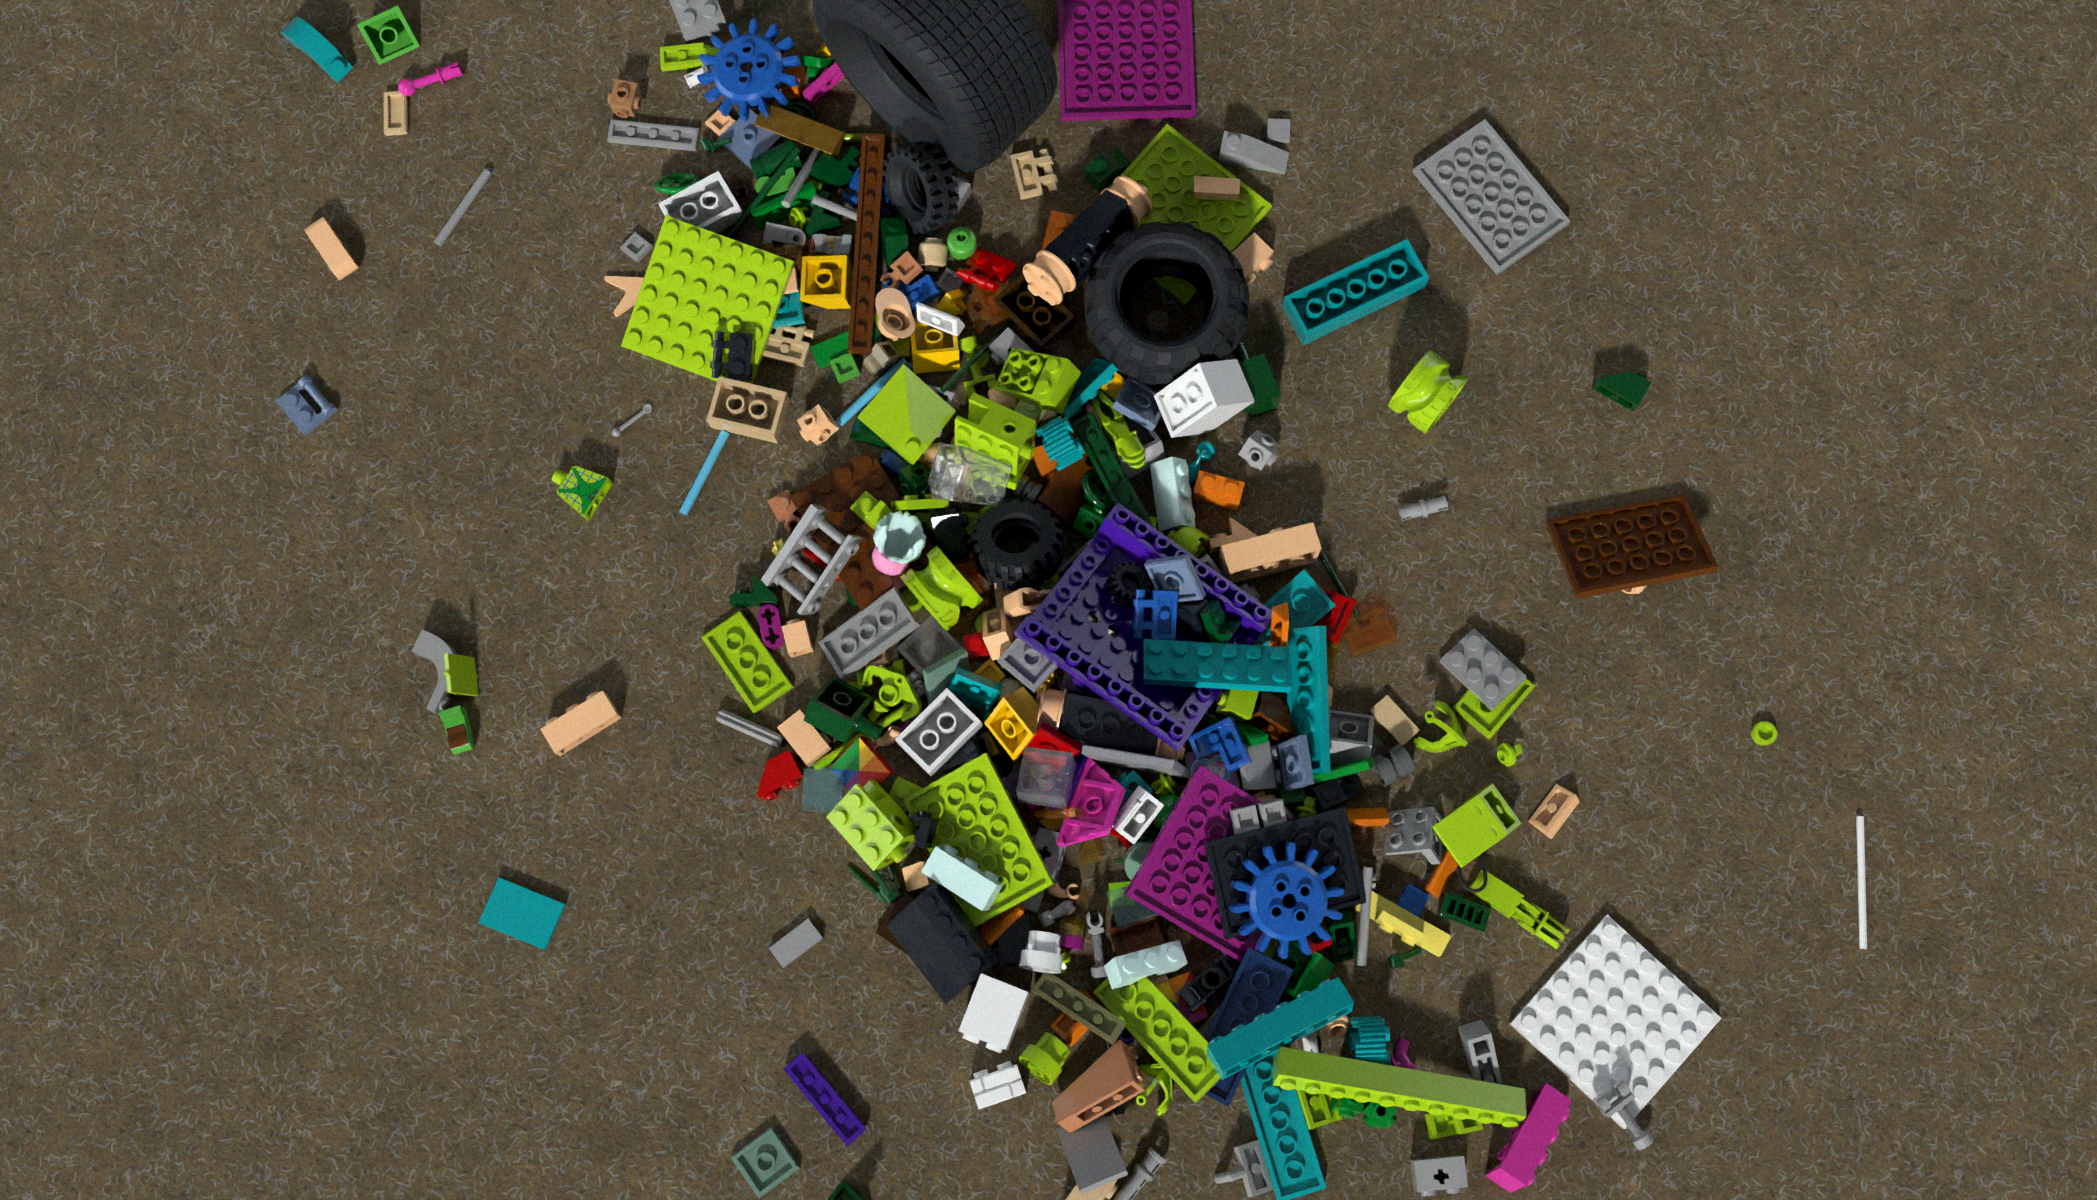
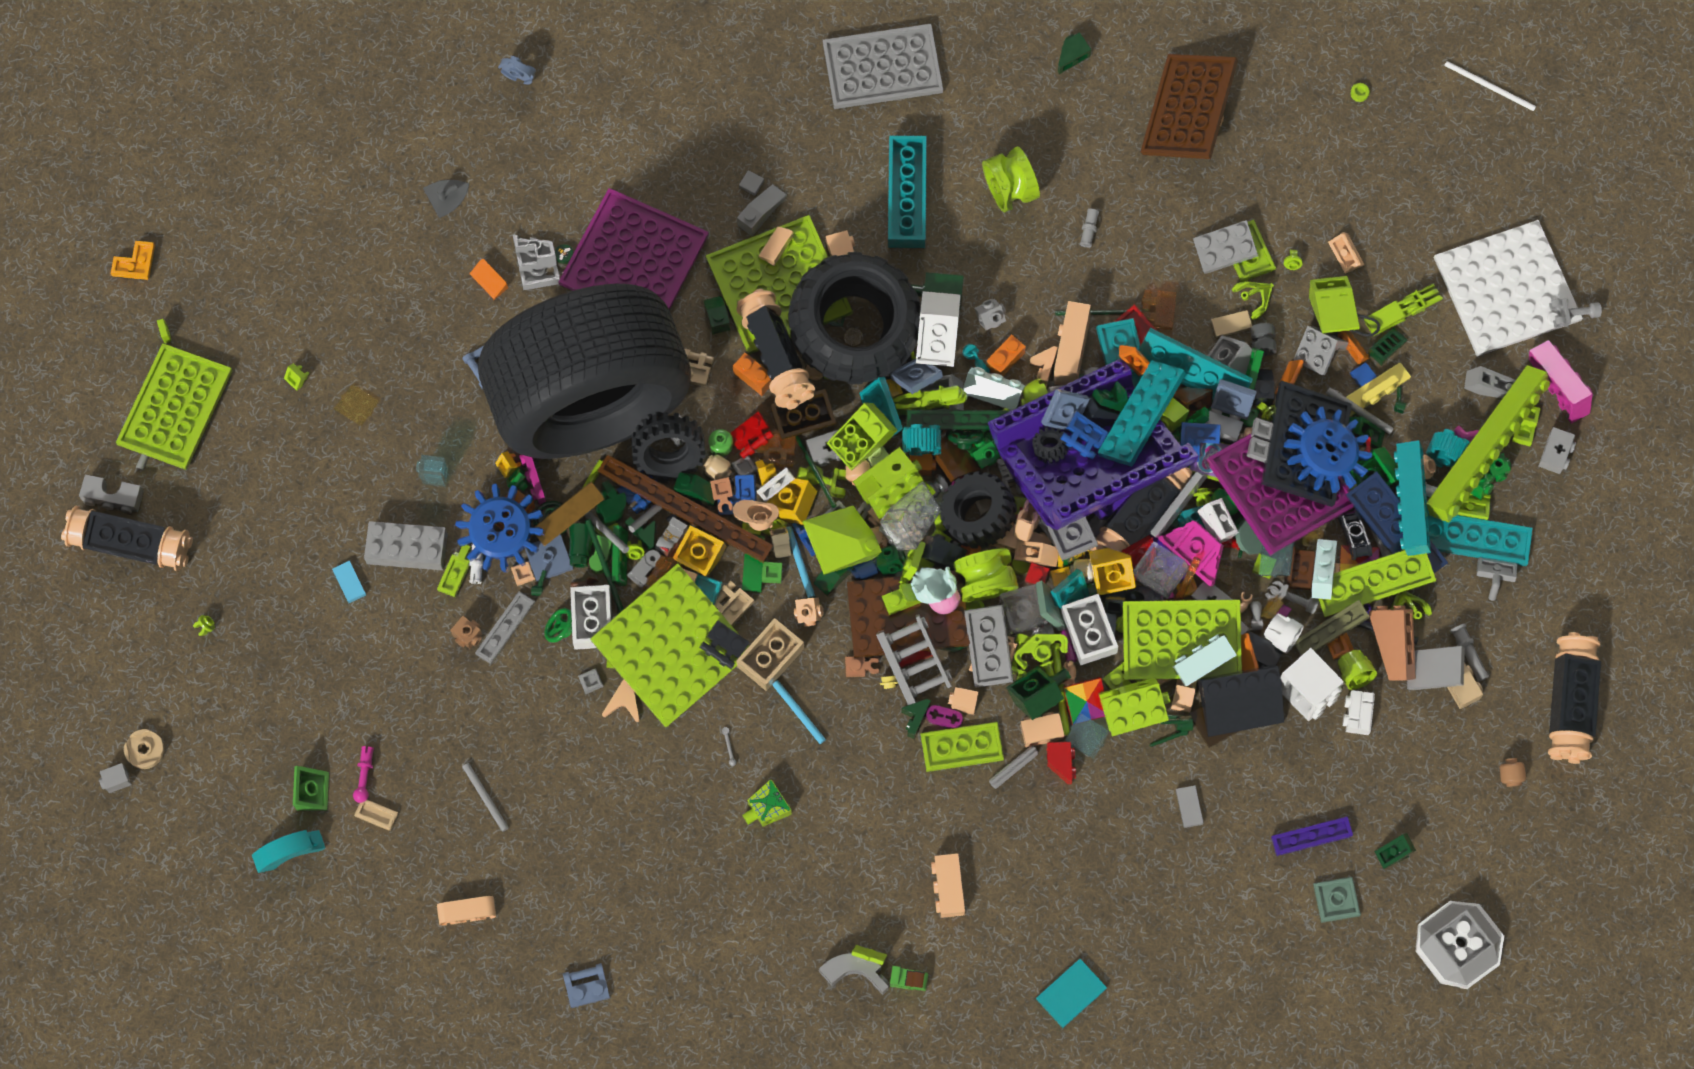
camera: 65 degrees left, 5 degrees down
black bracket [908,809,939,848] -> none

